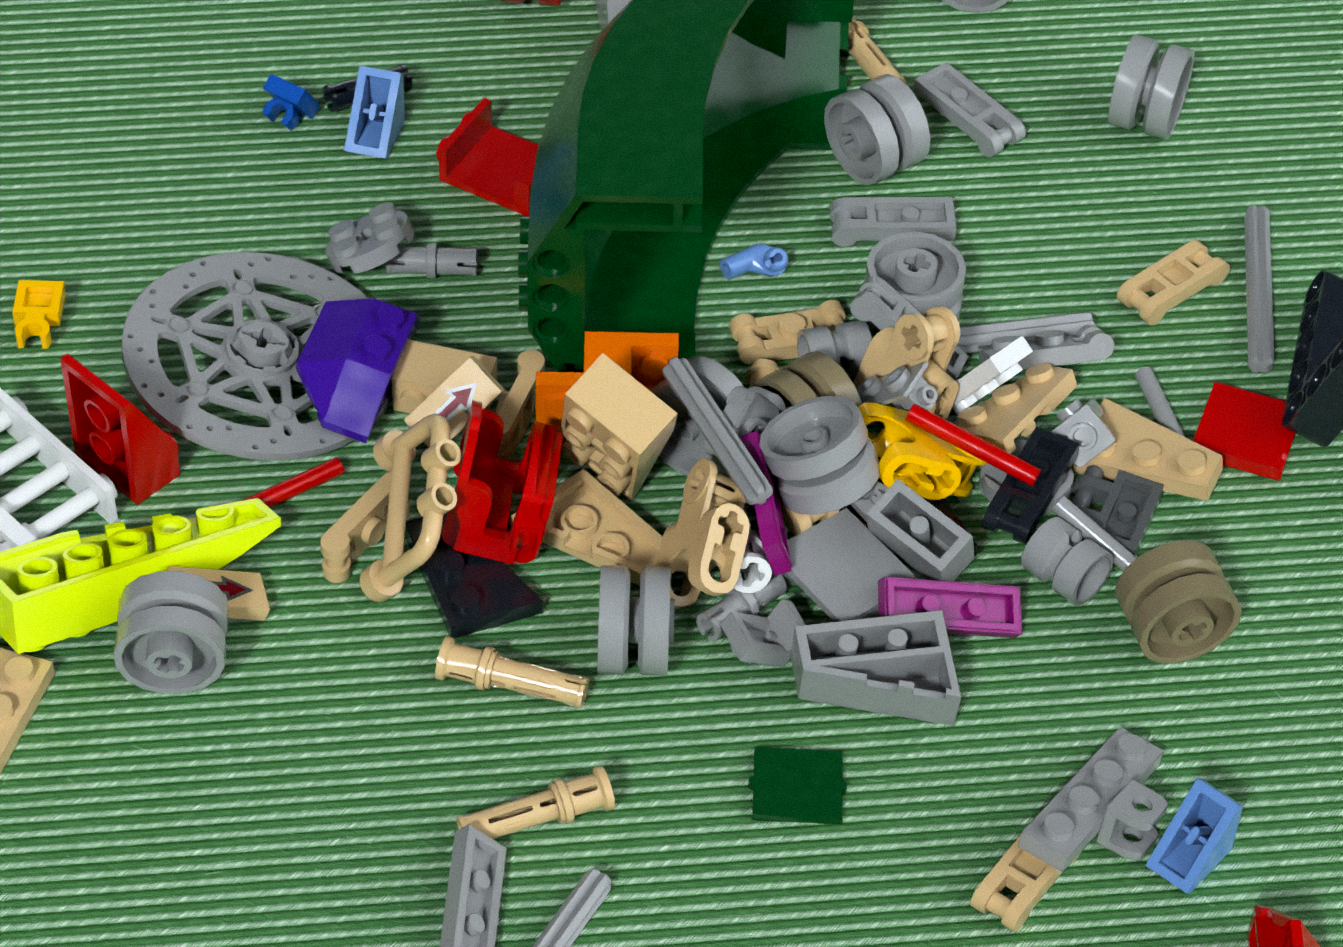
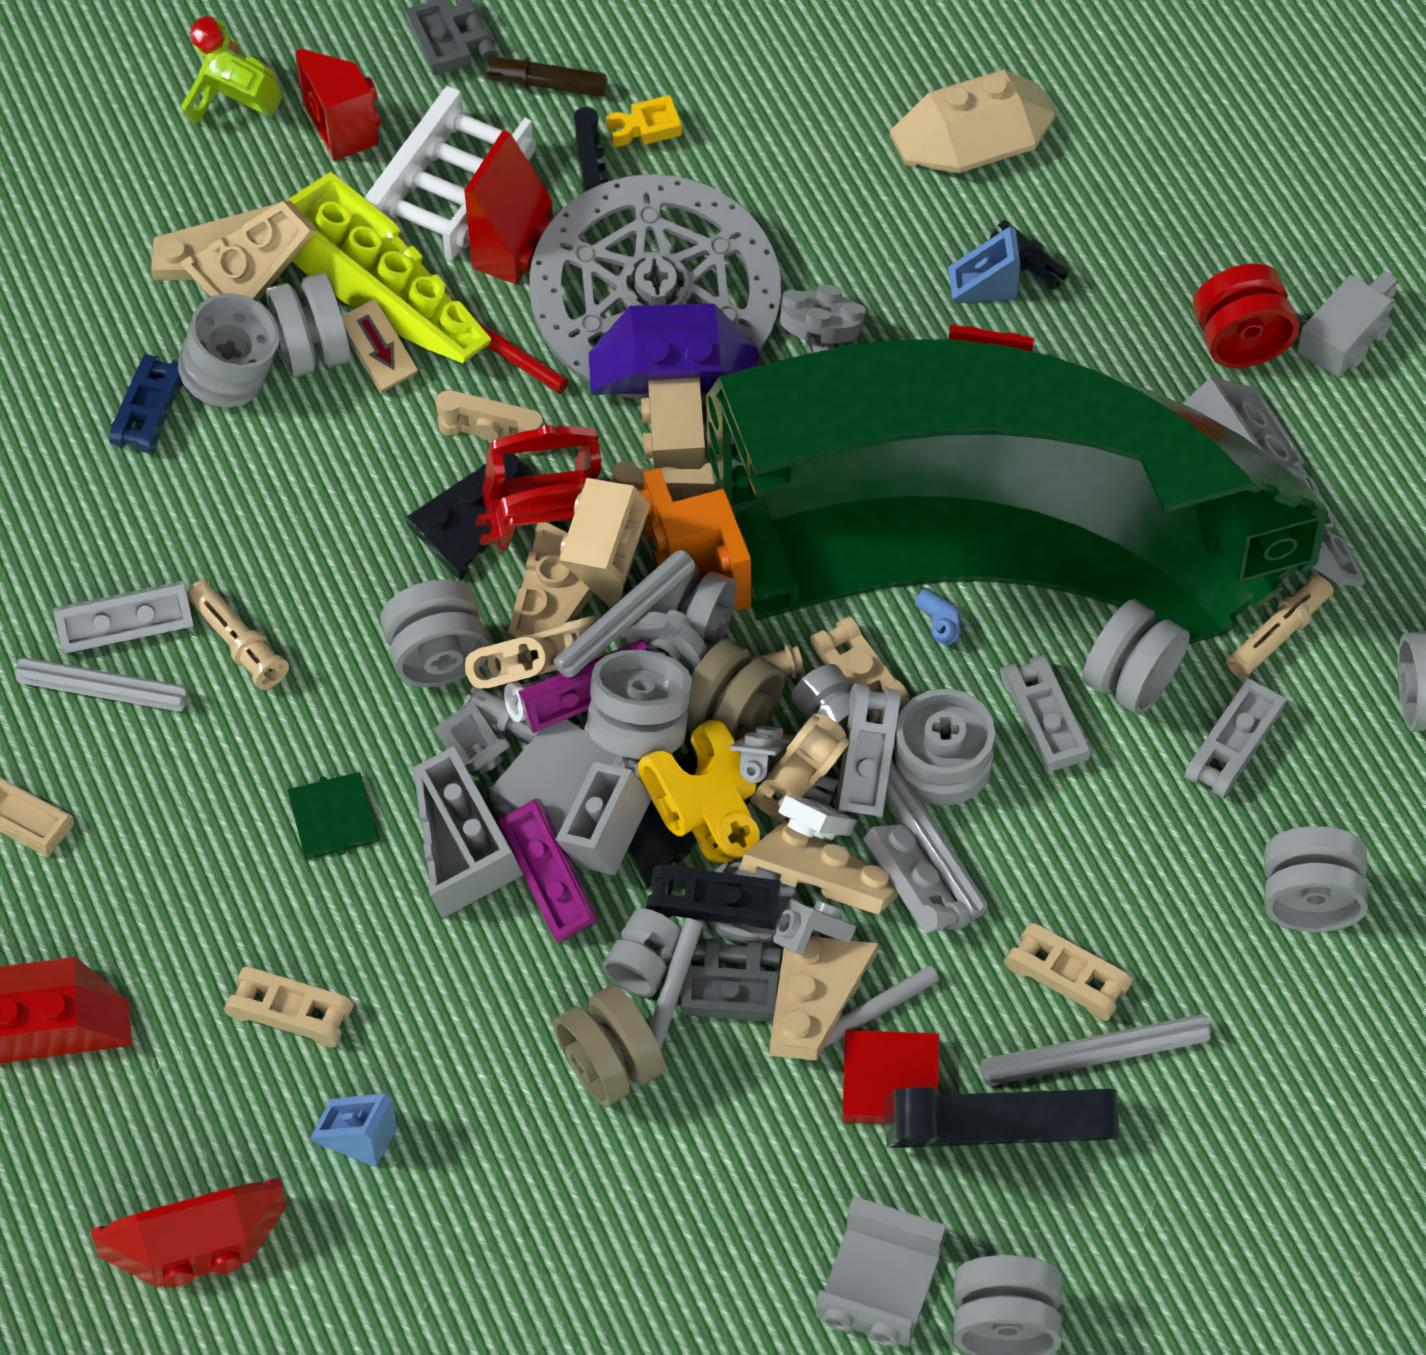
camera: 75 degrees right, 10 degrees up
blue tile [263,74,321,131] -> none
tan bar [360,413,461,602] -> none
tan tile [404,356,505,448] -> none
tan pin [435,636,589,709] -> none
red bar [906,403,1041,487] -> none
light grey plate [1018,727,1168,872] -> none
none -> dark blue plate [109,353,183,454]
none -> light grey wheel [178,293,279,408]
none -> tan wing [179,201,318,302]
none -> black plate [574,107,608,221]
none -> tan wedge [890,69,1056,173]

